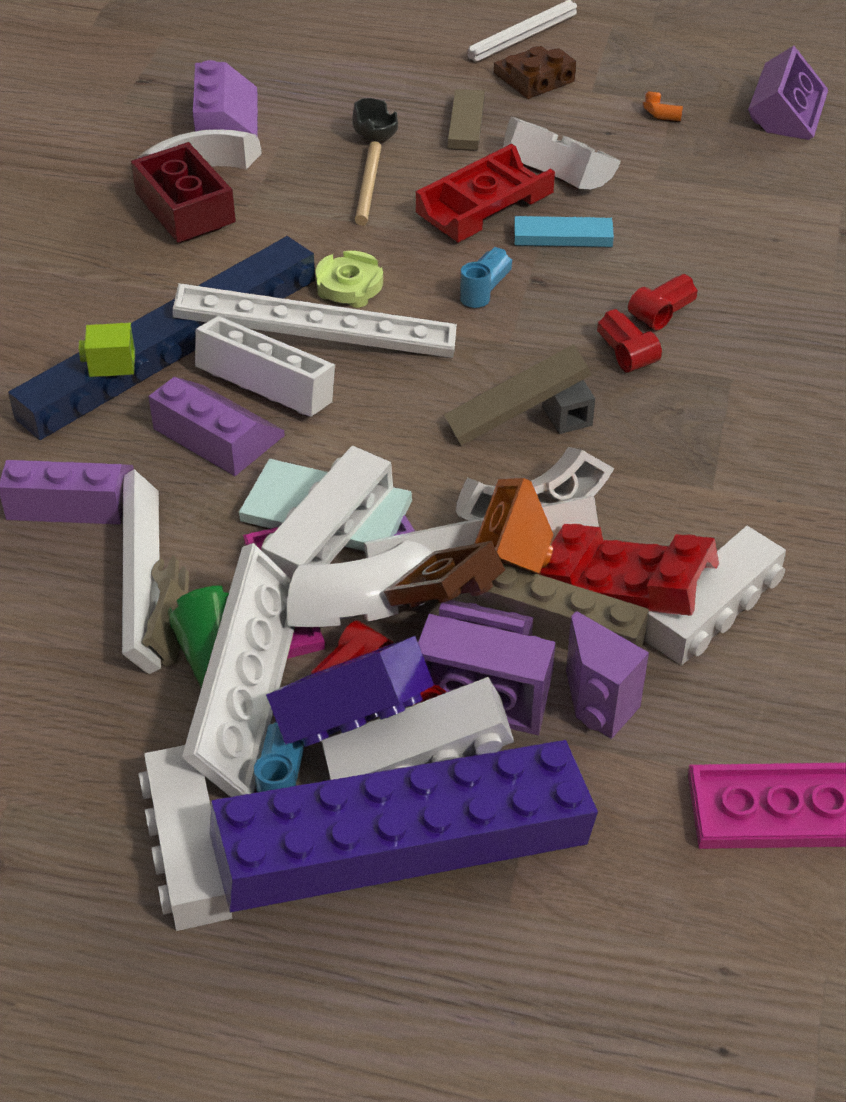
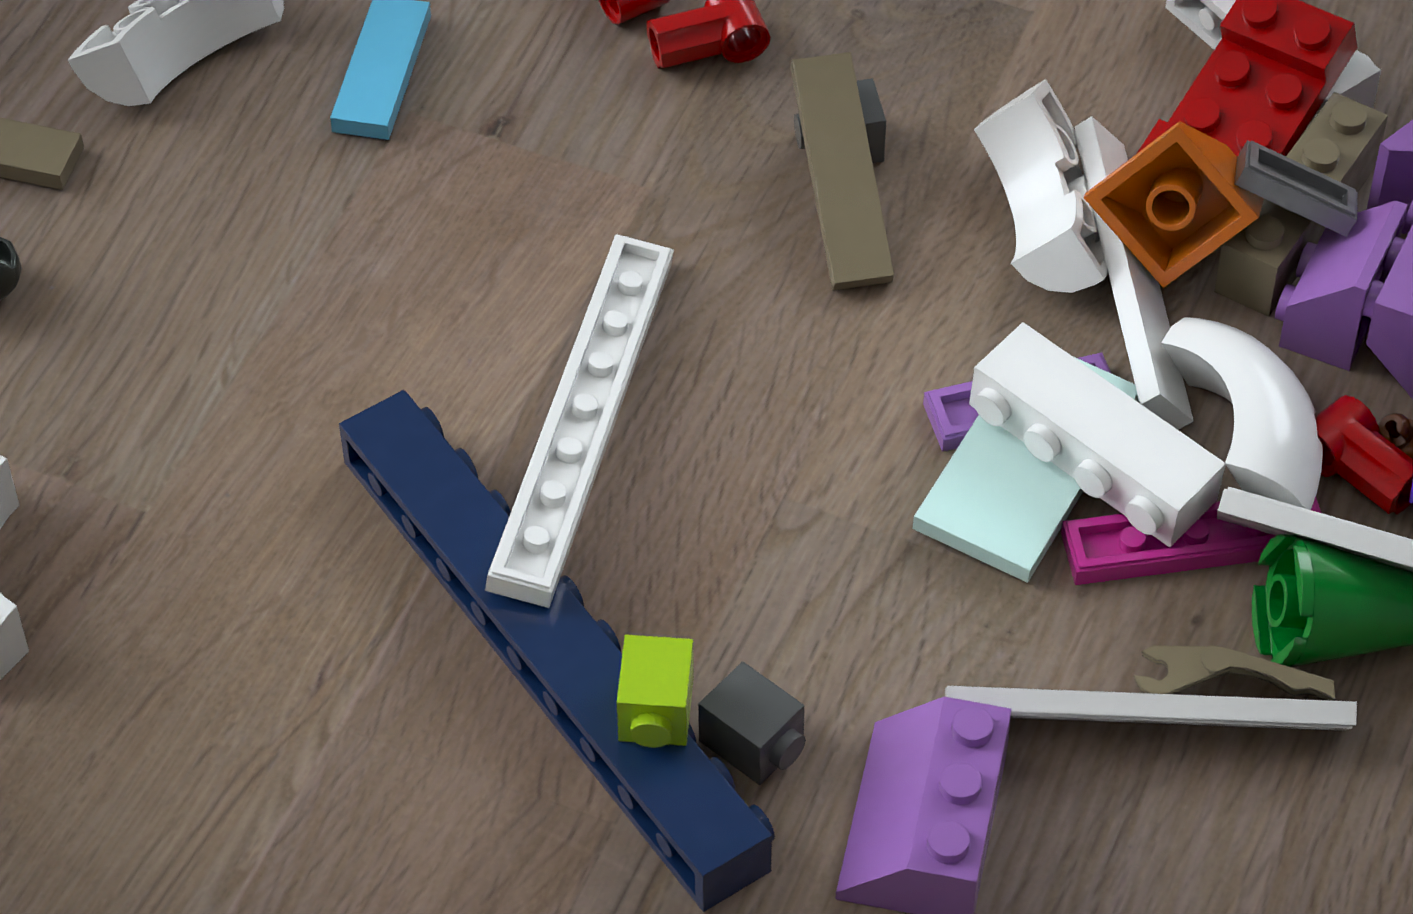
camera: 80 degrees left, 5 degrees up
dark red brick [131,142,236,243] -> none
medium lavender slope [148,377,285,476] -> none
white brick [195,316,335,417] -> none
yellowish green plate [315,251,383,308] -> none
tan bar [355,141,381,226] -> none
reddish brown plate [383,541,505,607] -> none
red piece [416,144,555,242] -> none
dark azure piece [460,247,512,308] -> none
none -> dark grey brick [698,661,806,785]
none -> flat silver tile [1235,140,1358,237]

